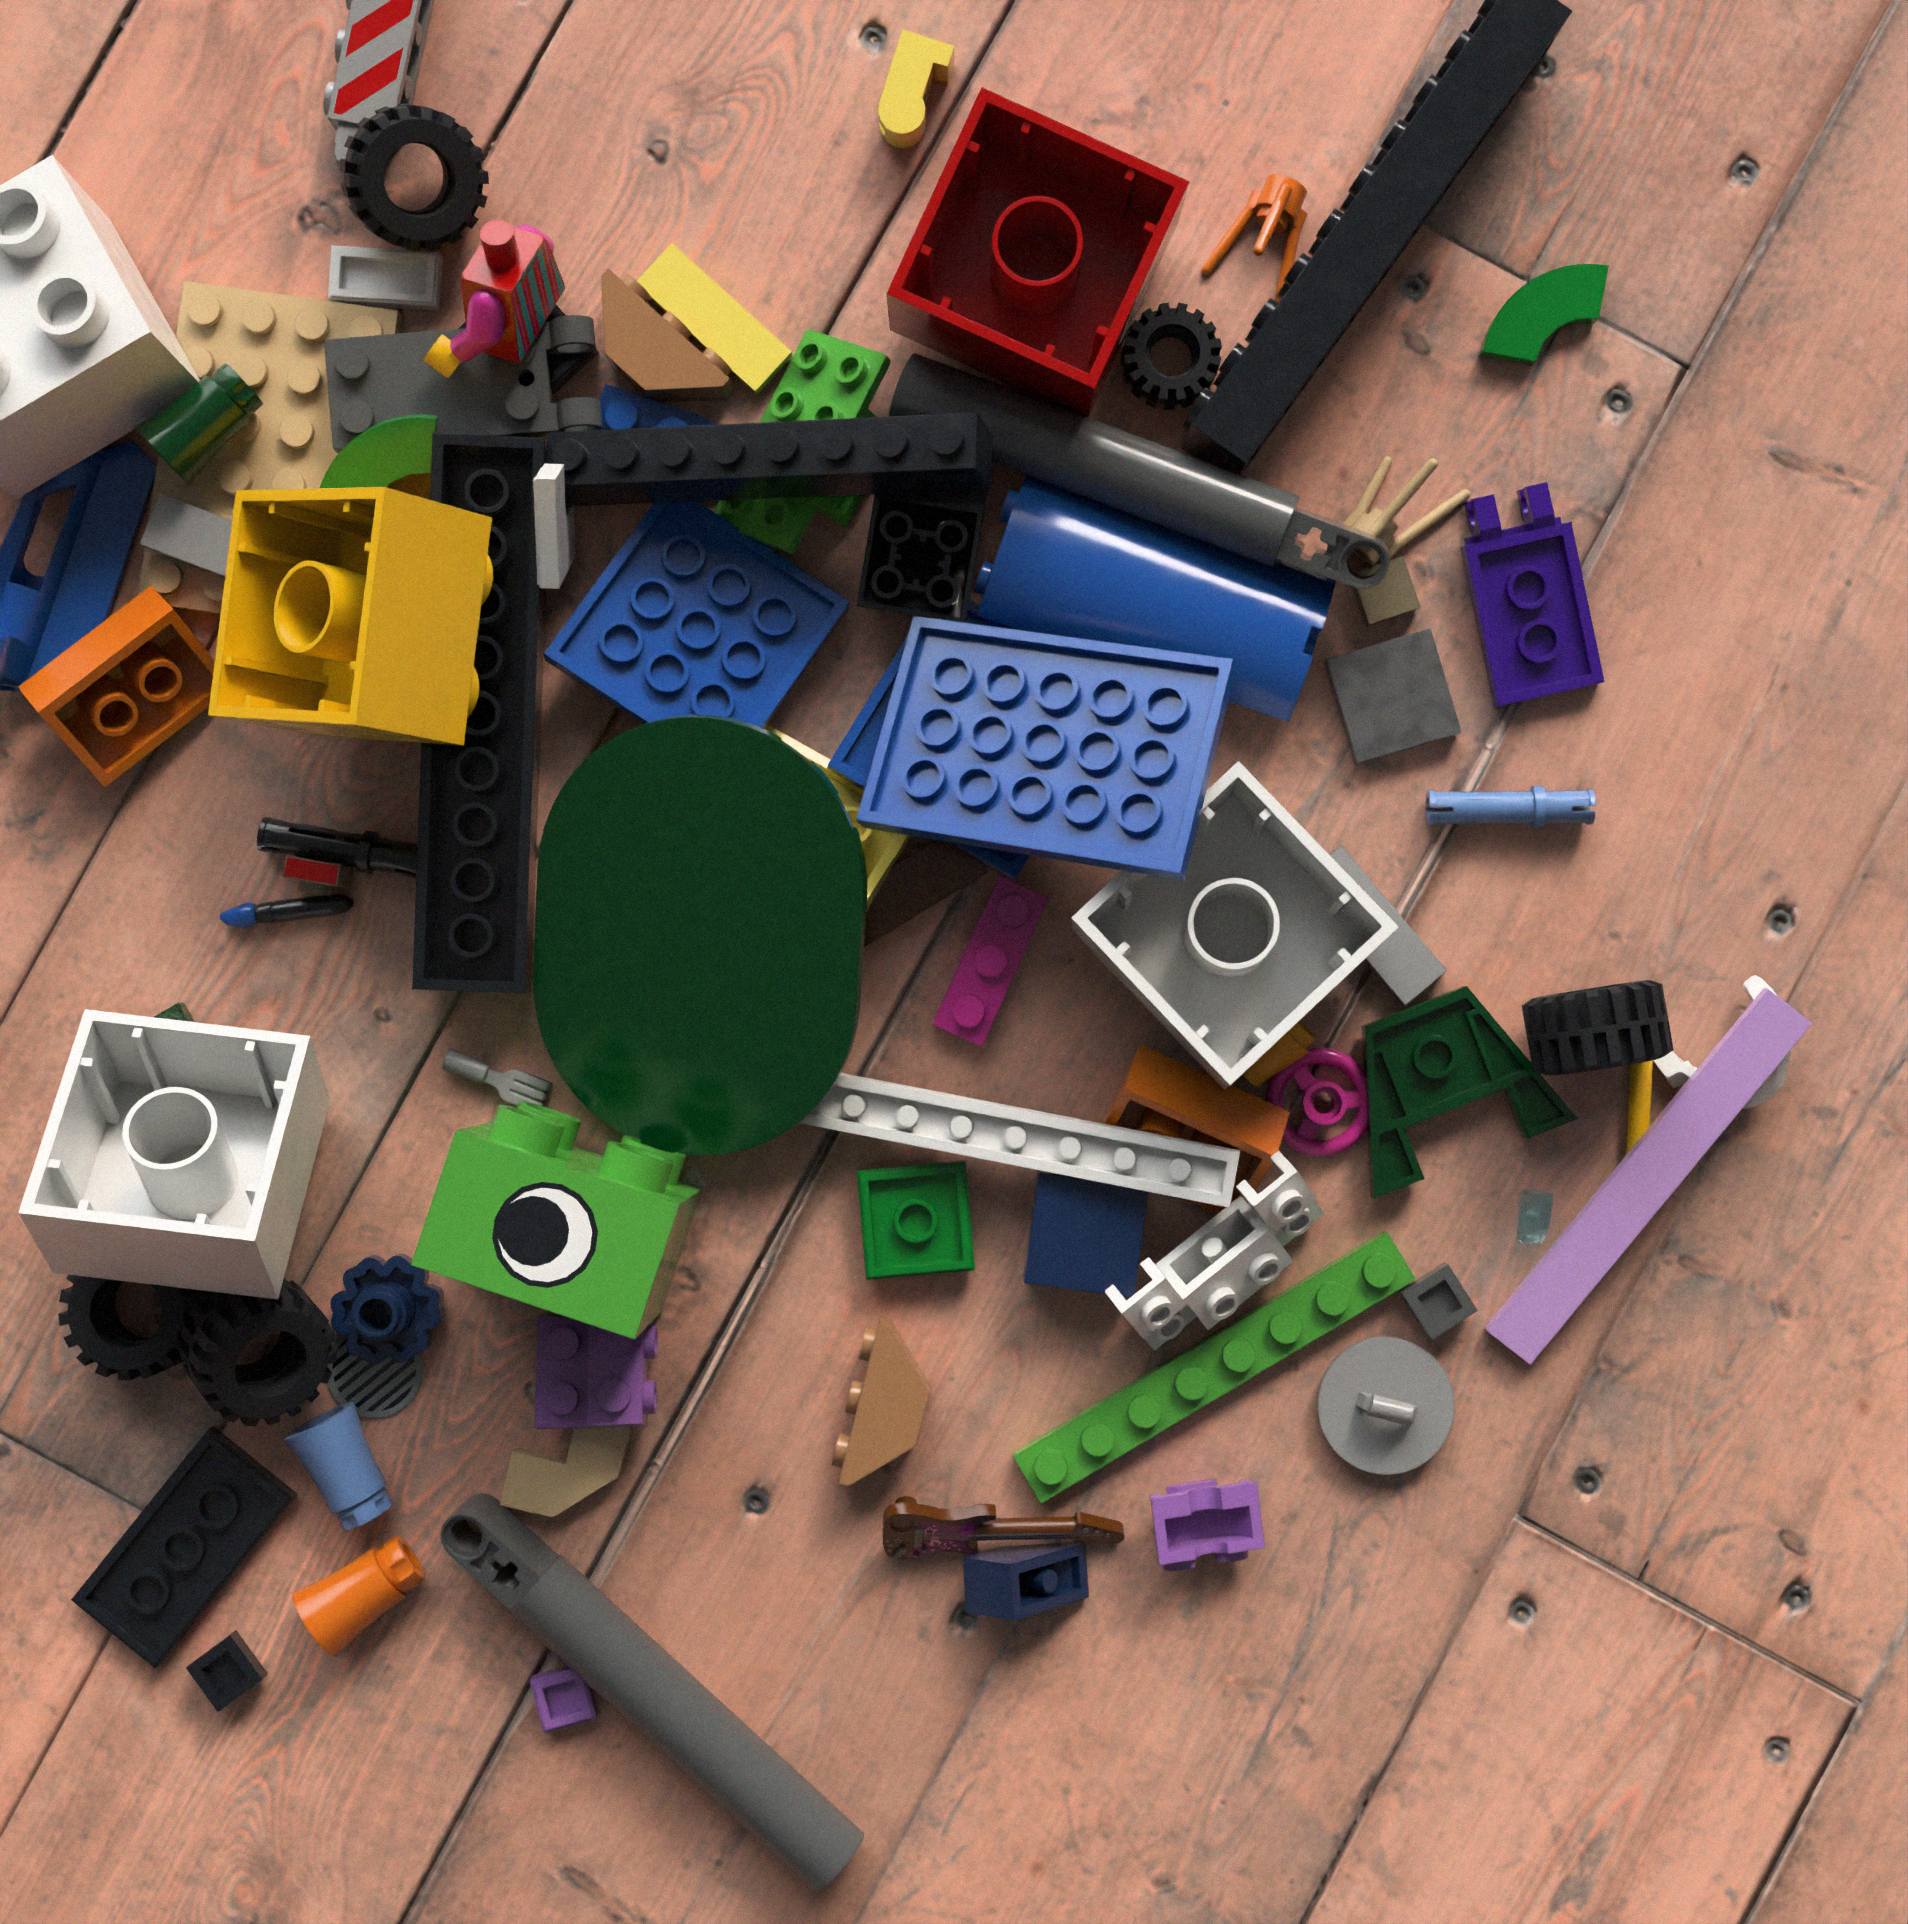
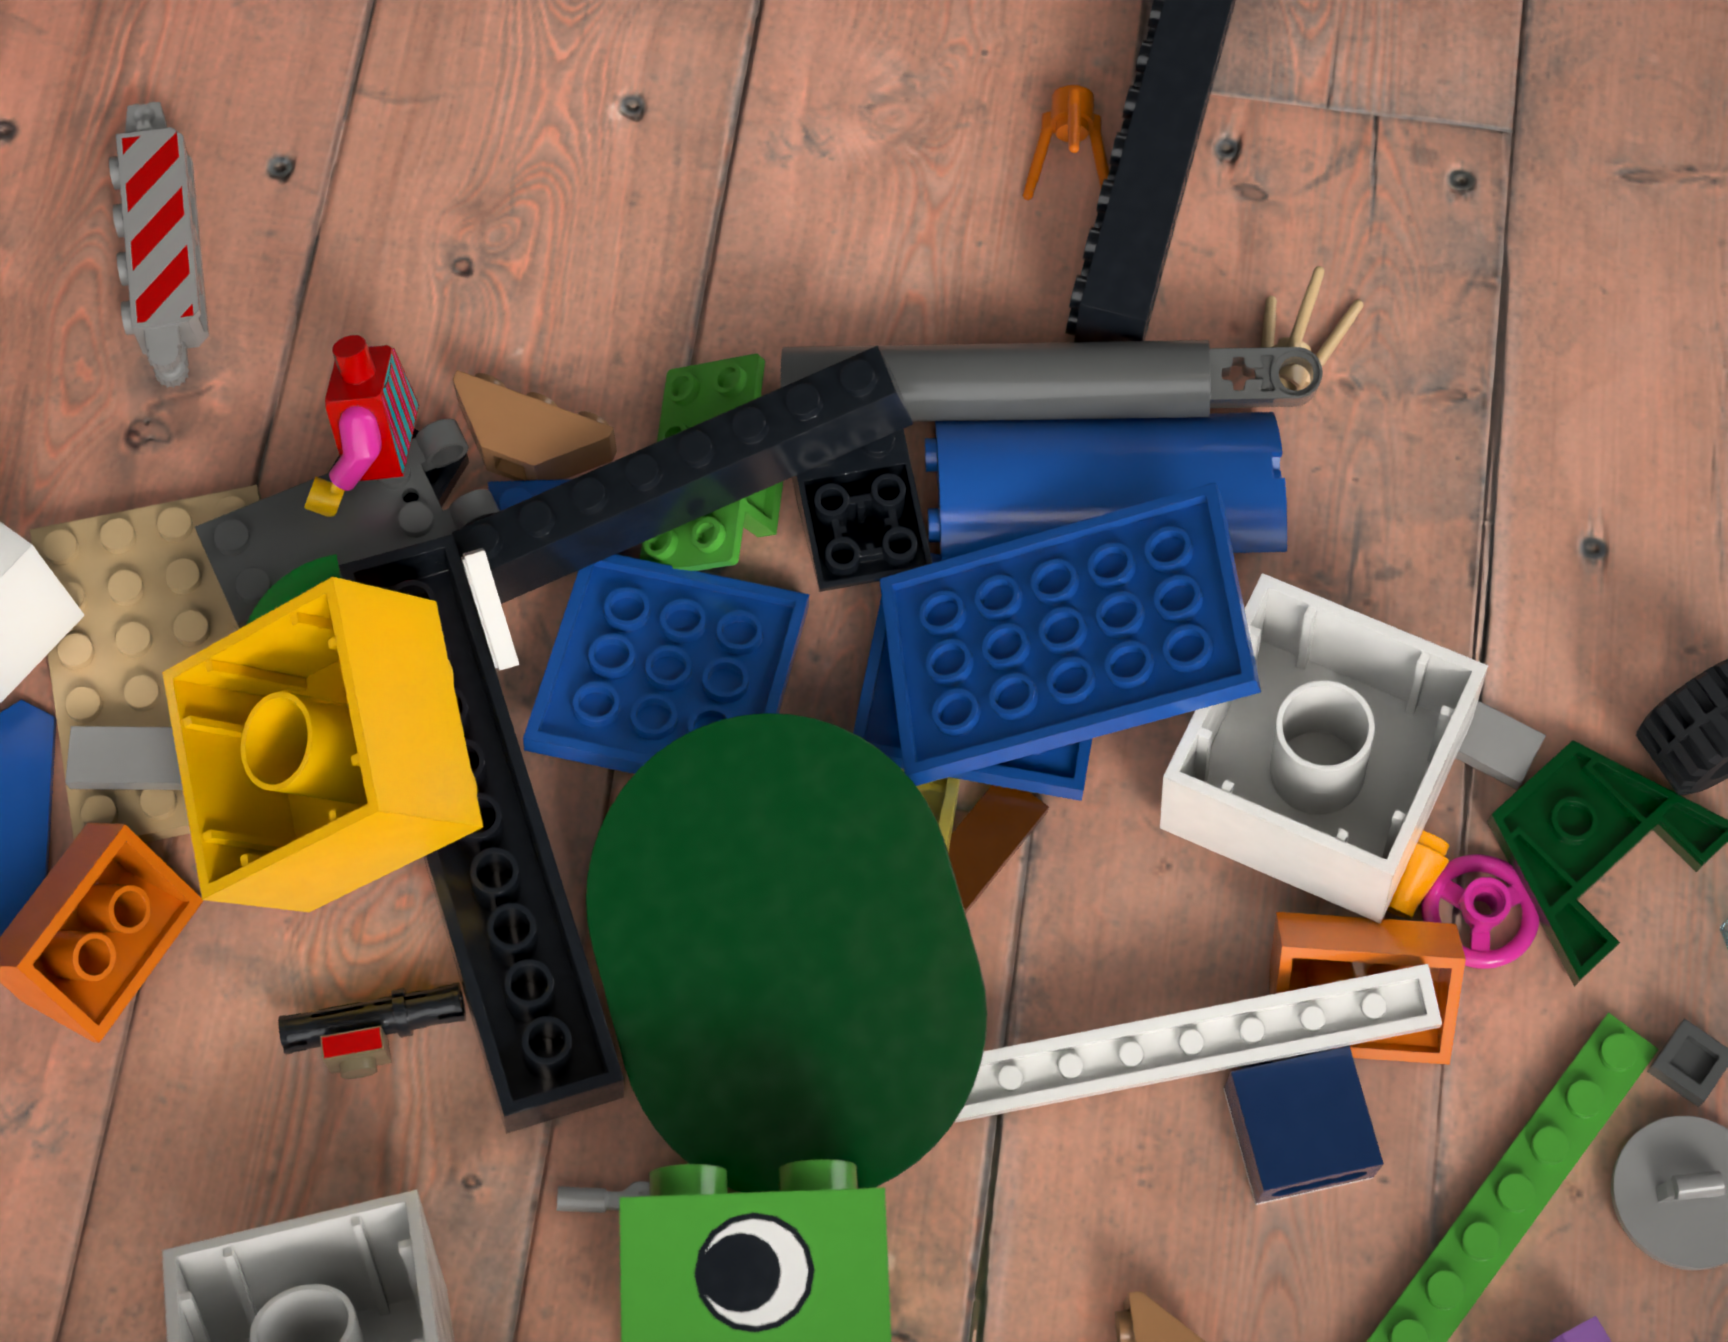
camera: 25 degrees left, 20 degrees down
dark green plant [134,363,263,486] -> none
black piece [220,894,354,928] -> none
white tile [328,245,443,311] -> none
black tyre [339,104,489,251] -> none
light yellow tile [637,243,793,396] -> none
green plate [857,1160,975,1280] -> none
light yellow leg [878,29,954,148] -> none
red brick [886,87,1190,418] -> none
dark pink plate [933,876,1048,1046] -> none
white bracket [1105,1150,1324,1351] -> none
black tyre [1121,302,1222,410] -> none
flat silver tile [1324,628,1462,765] -> none
dark tan tile [1353,556,1421,627] -> none
medium blue pin [1425,786,1596,829] -> none
dark purple tile [1460,482,1605,707] -> none
green tile [1479,264,1609,366] -> none

